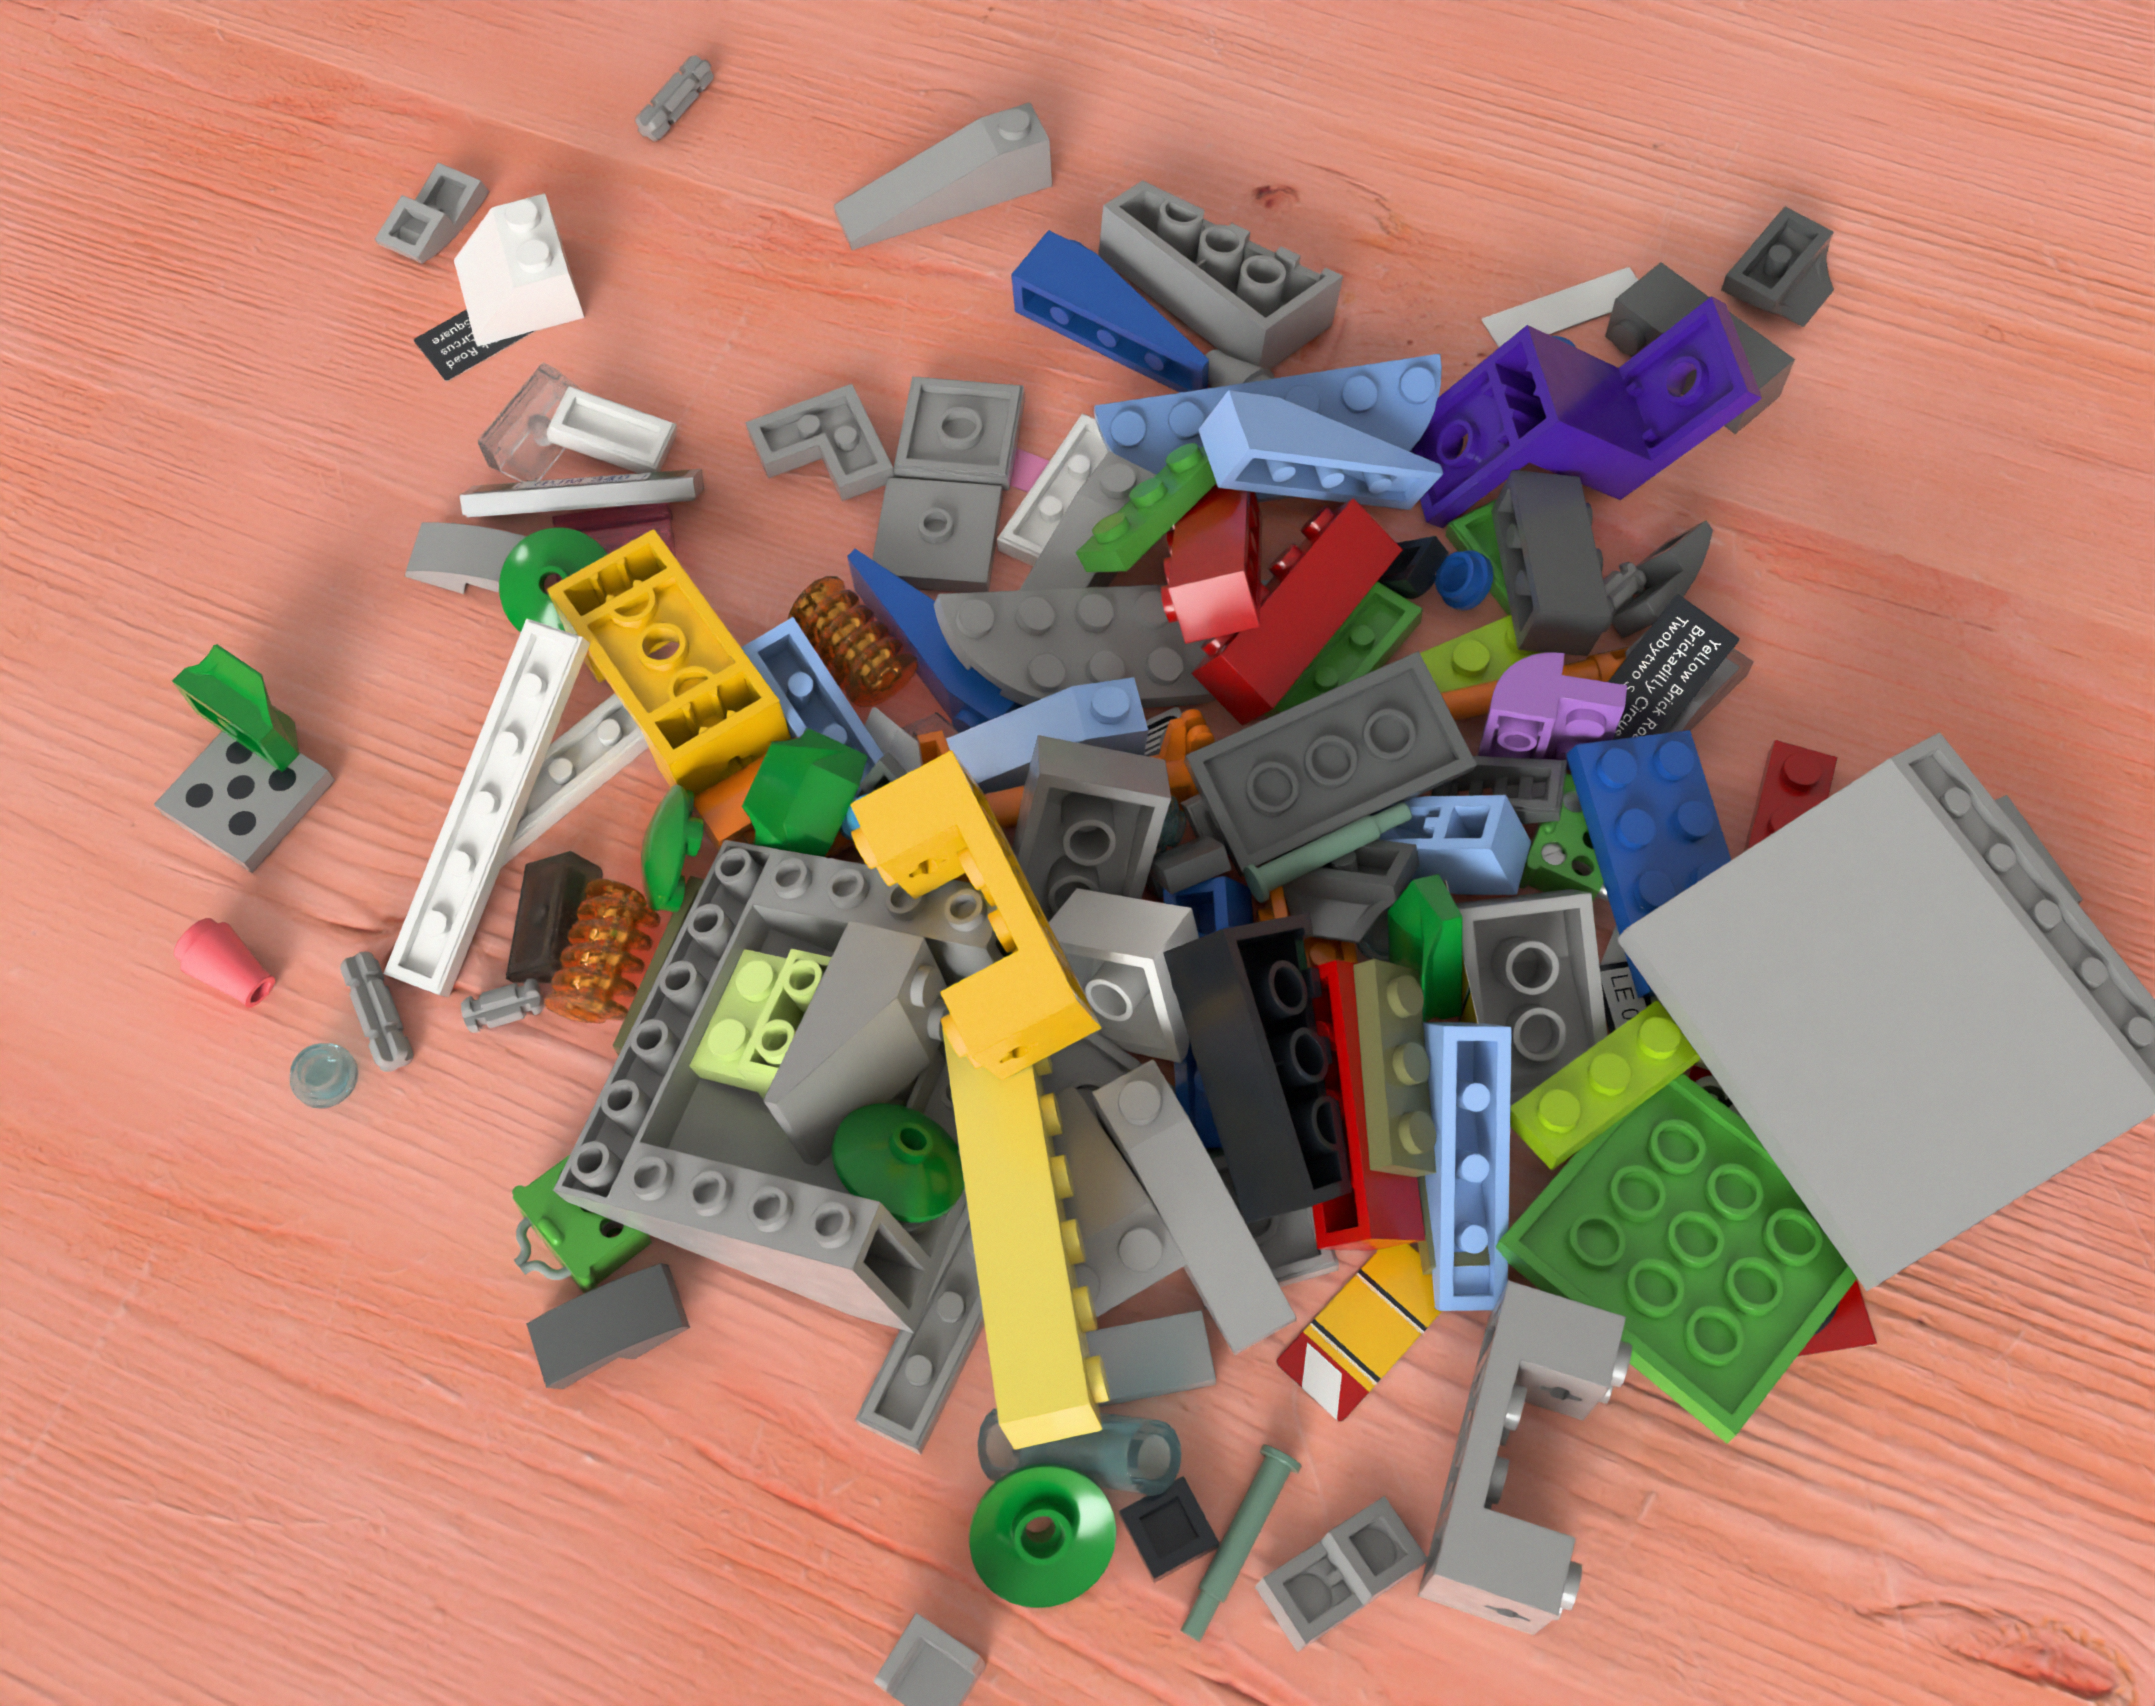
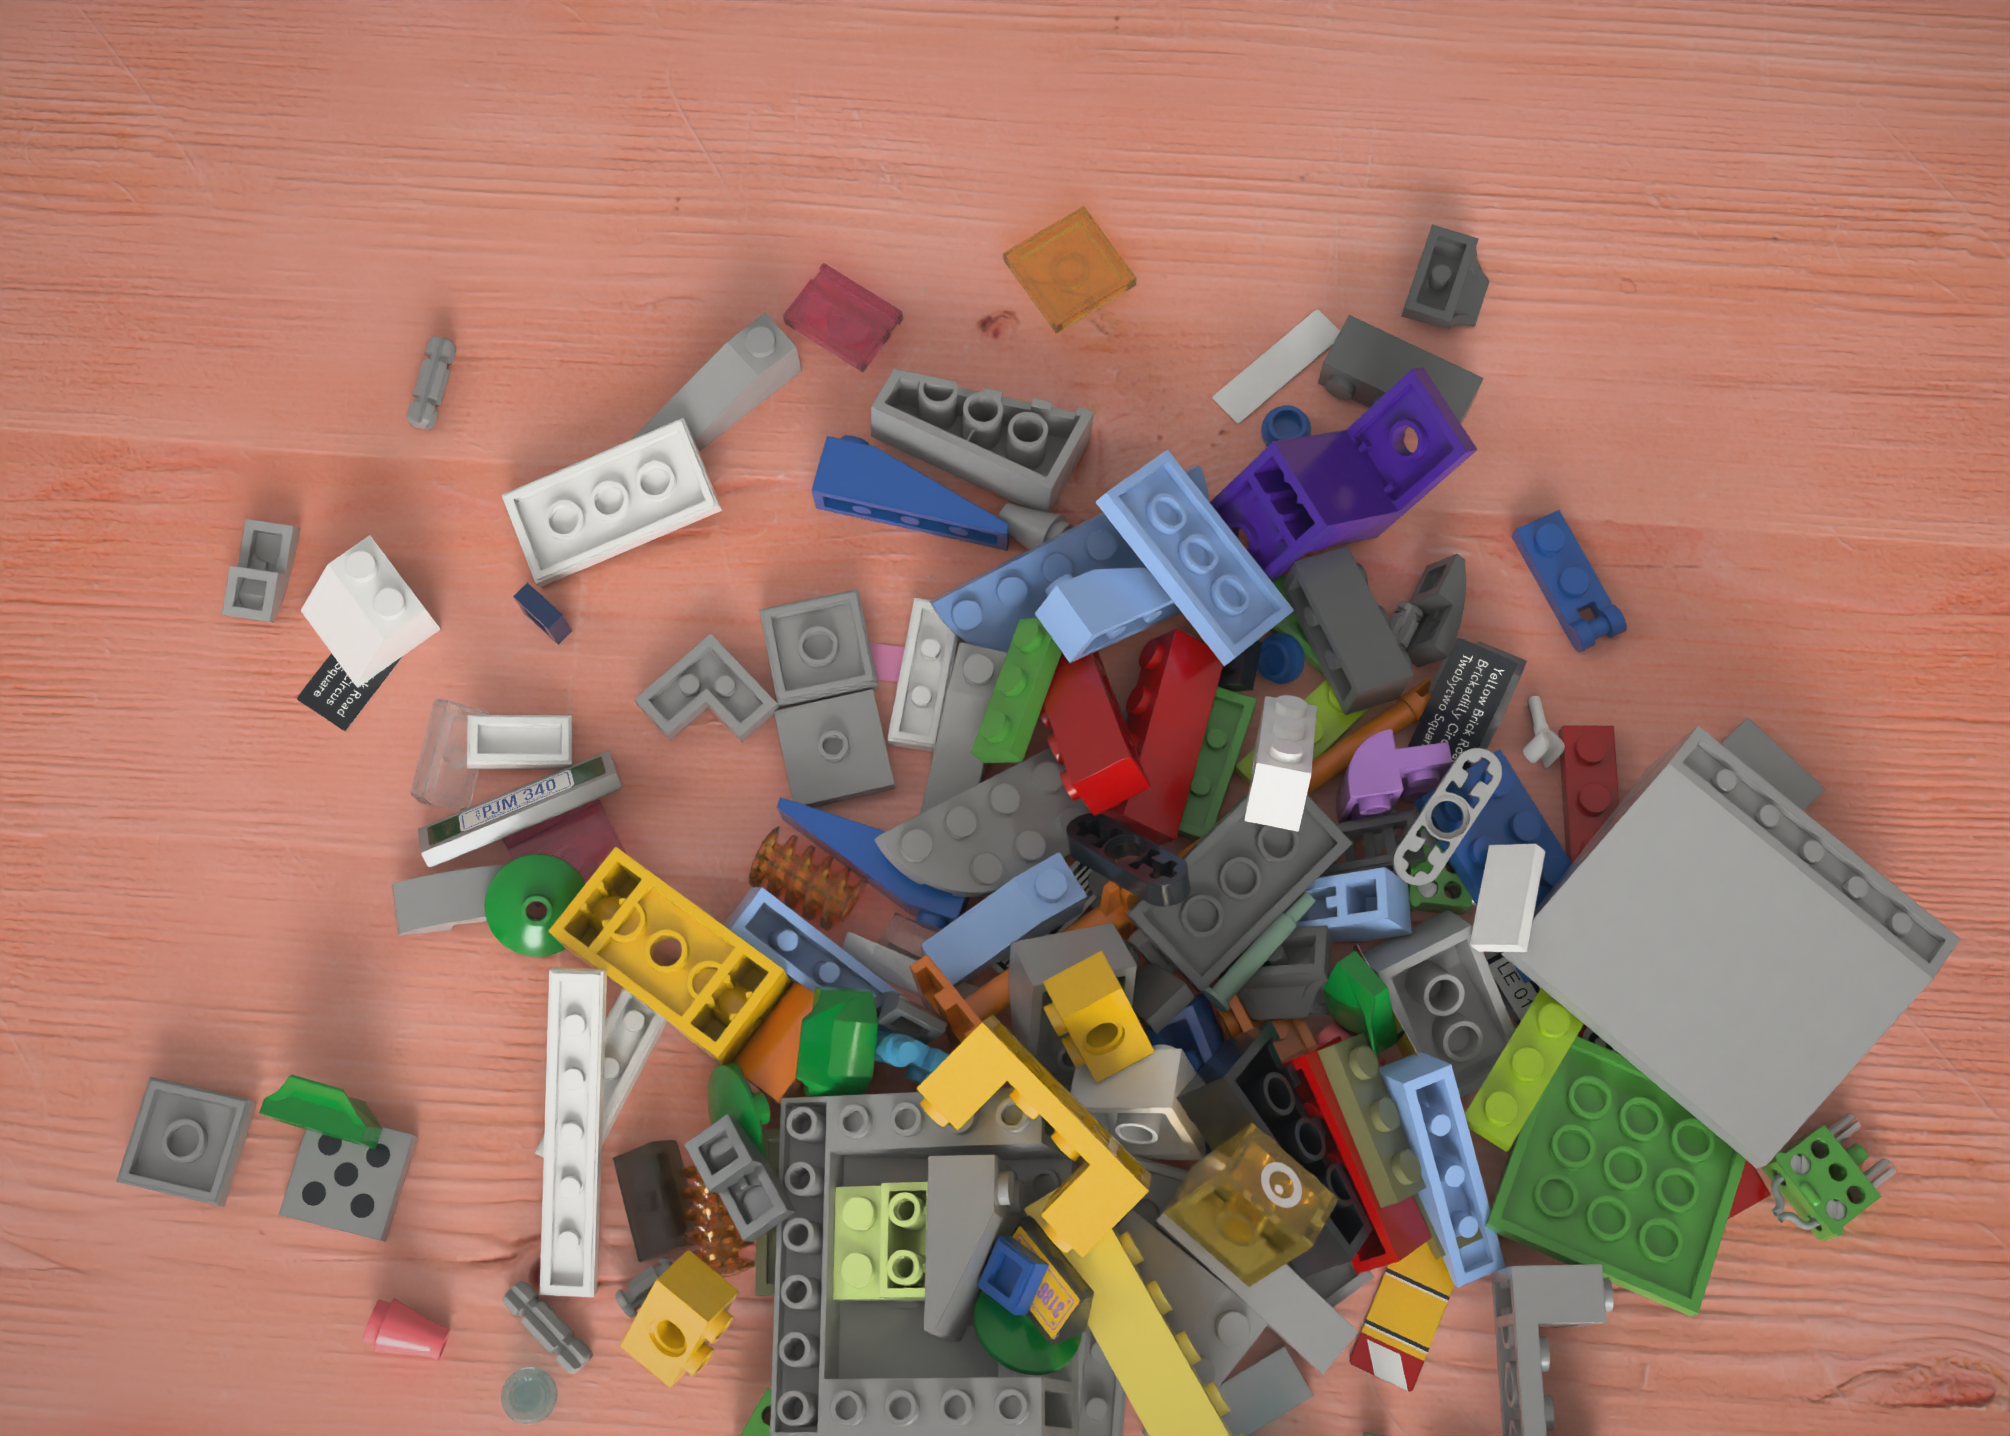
camera: 20 degrees left, 10 degrees up
none -> light grey plate [116,1077,257,1207]
none -> white tile [502,418,722,588]
none -> dark blue tile [513,582,572,645]
none -> yellow brick [620,1250,739,1388]
none -> dark grey slope [684,1114,796,1242]
none -> clear pink plate [783,263,903,372]
none -> blue tile [977,1235,1049,1315]
none -> clear yellow tile [1003,206,1137,333]
none -> slope [1010,1215,1094,1345]
none -> yellow brick [1043,950,1155,1083]
none -> black beam [1066,813,1191,907]
none -> light blue plate [1096,450,1294,666]
none -> clear yellow brick [1164,1123,1338,1287]
none -> white arch [1245,695,1317,831]
none -> light grey beam [1392,748,1502,886]
none -> white tile [1470,844,1545,952]
none -> blue plate [1511,510,1627,652]
none -> white hand [1523,696,1565,768]
none -> bright green piece [1762,1114,1896,1241]

